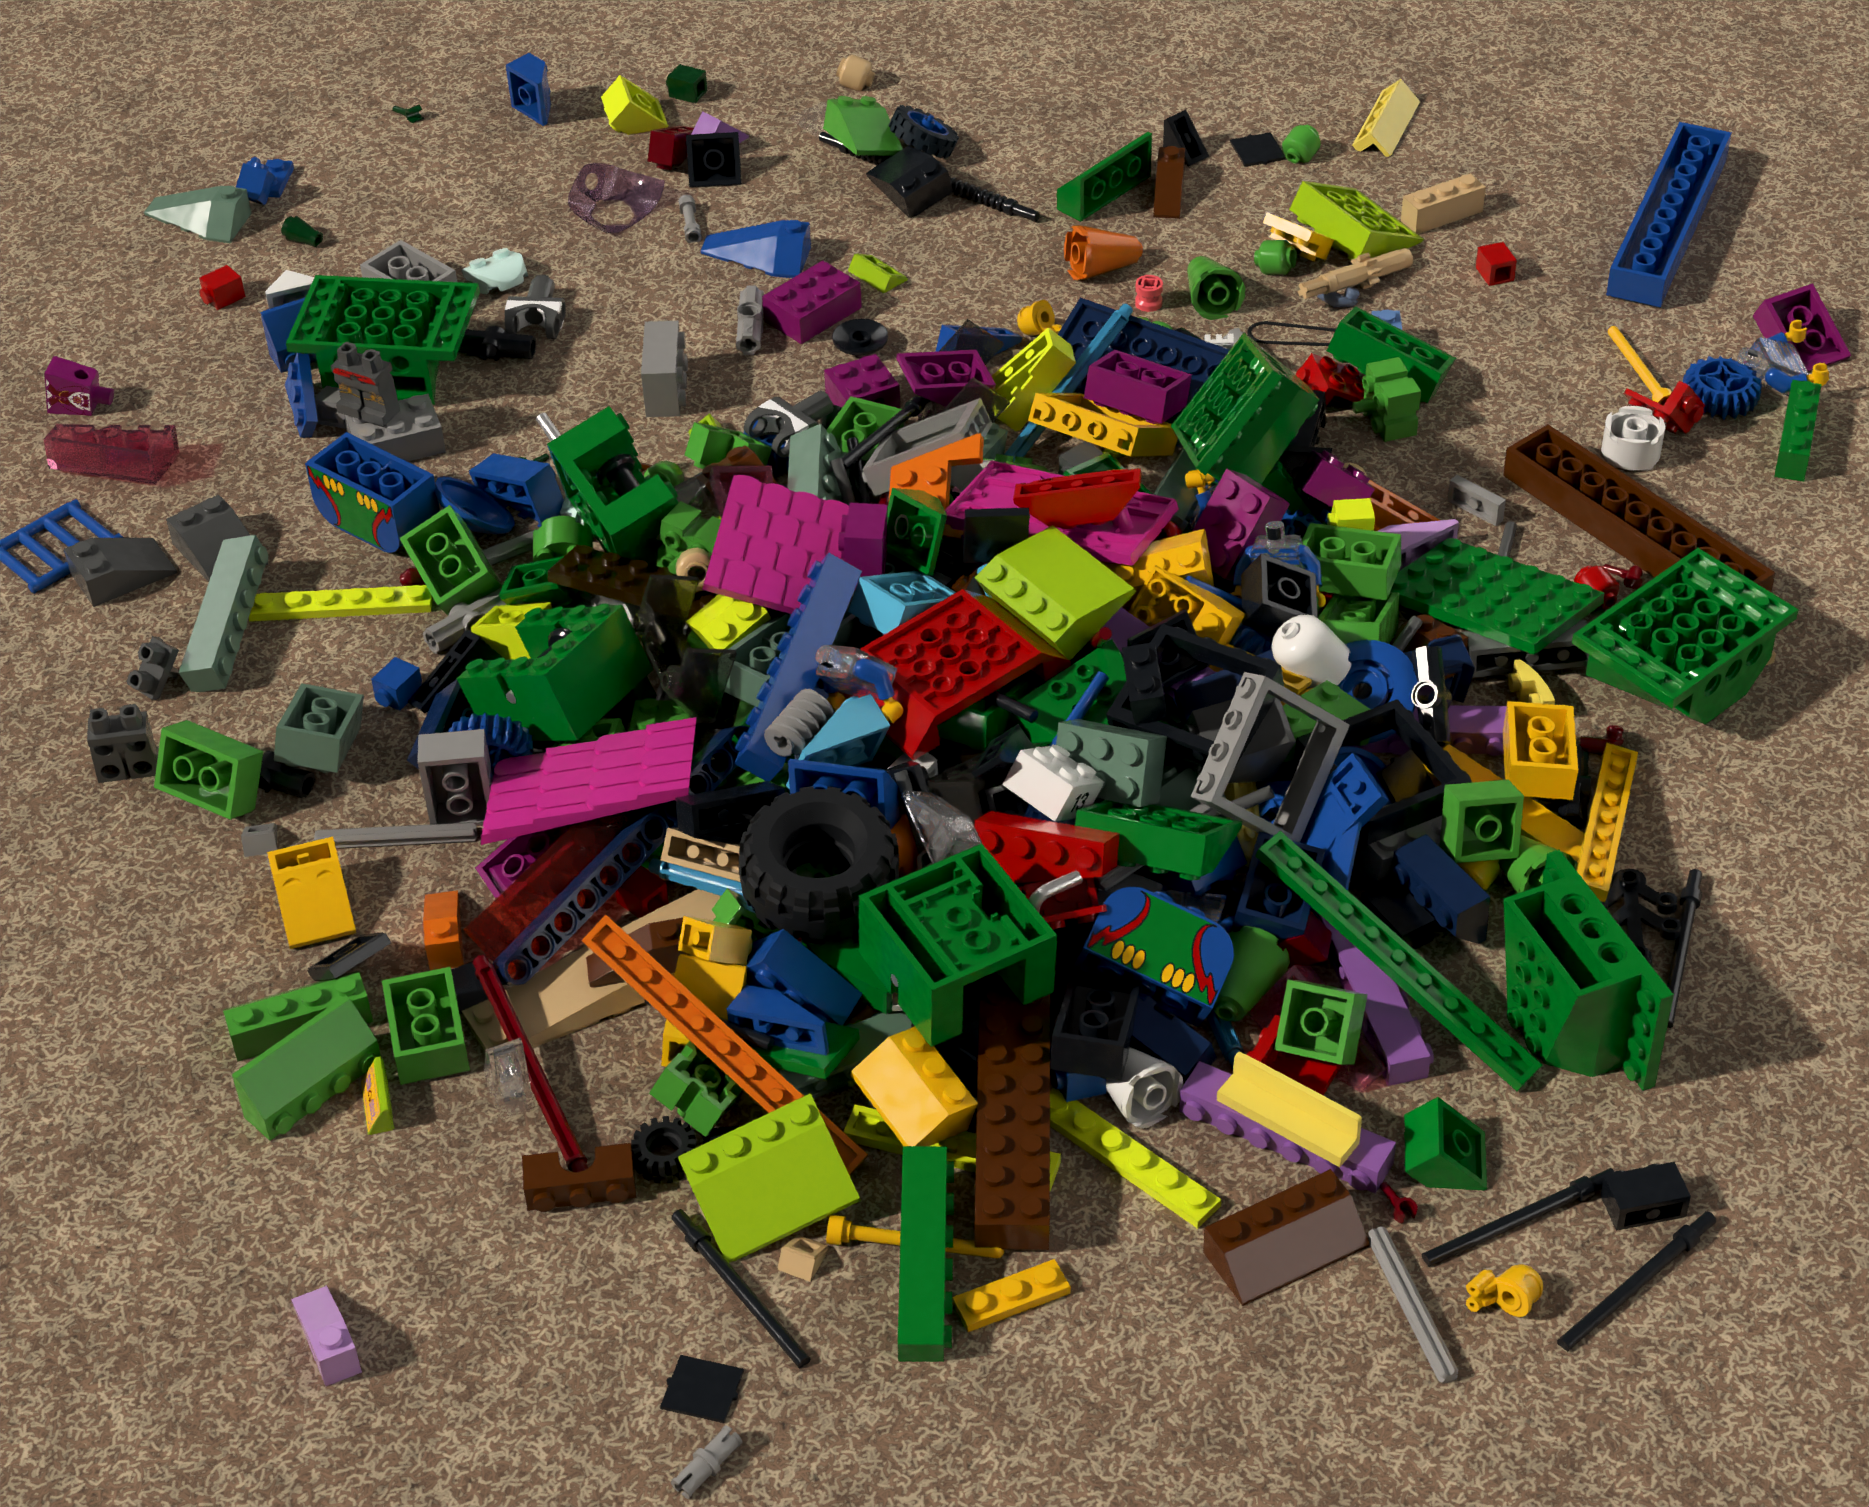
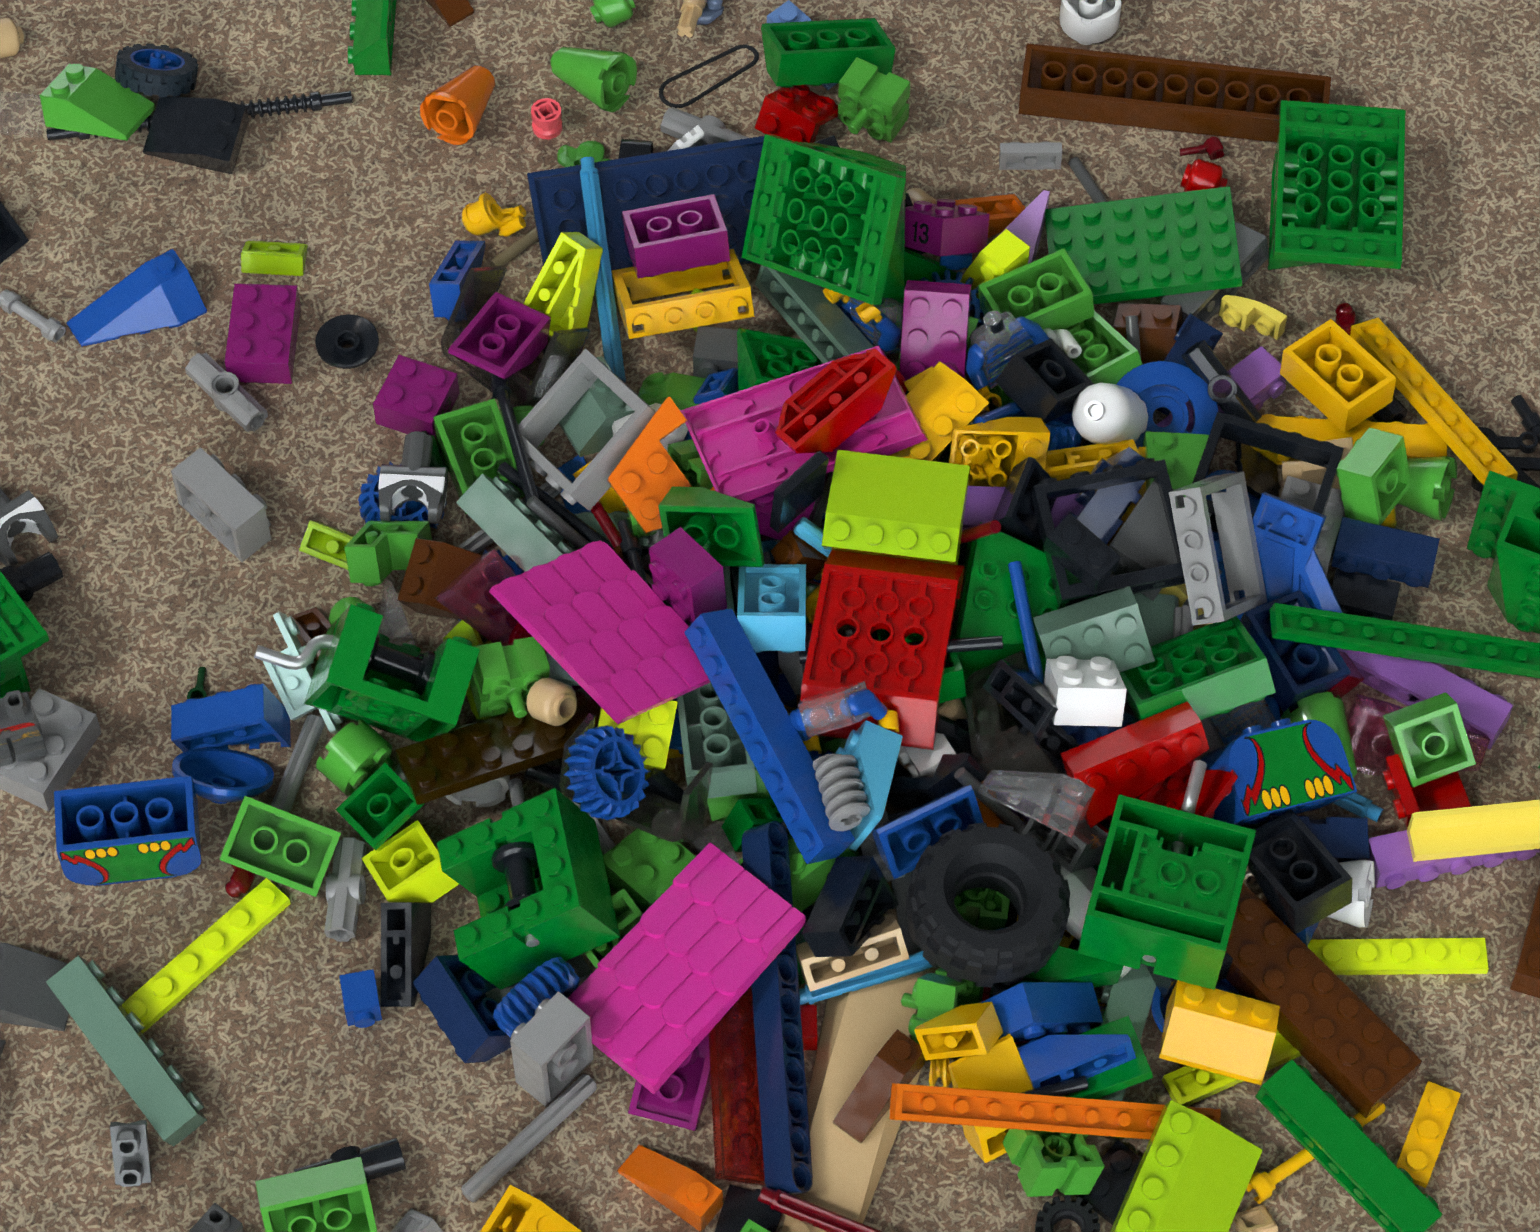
camera: 45 degrees left, 15 degrees up
sand green brick [274,683,364,773] -> none
none -> blue gear [563,726,650,820]
none -> white arm [1044,328,1082,359]

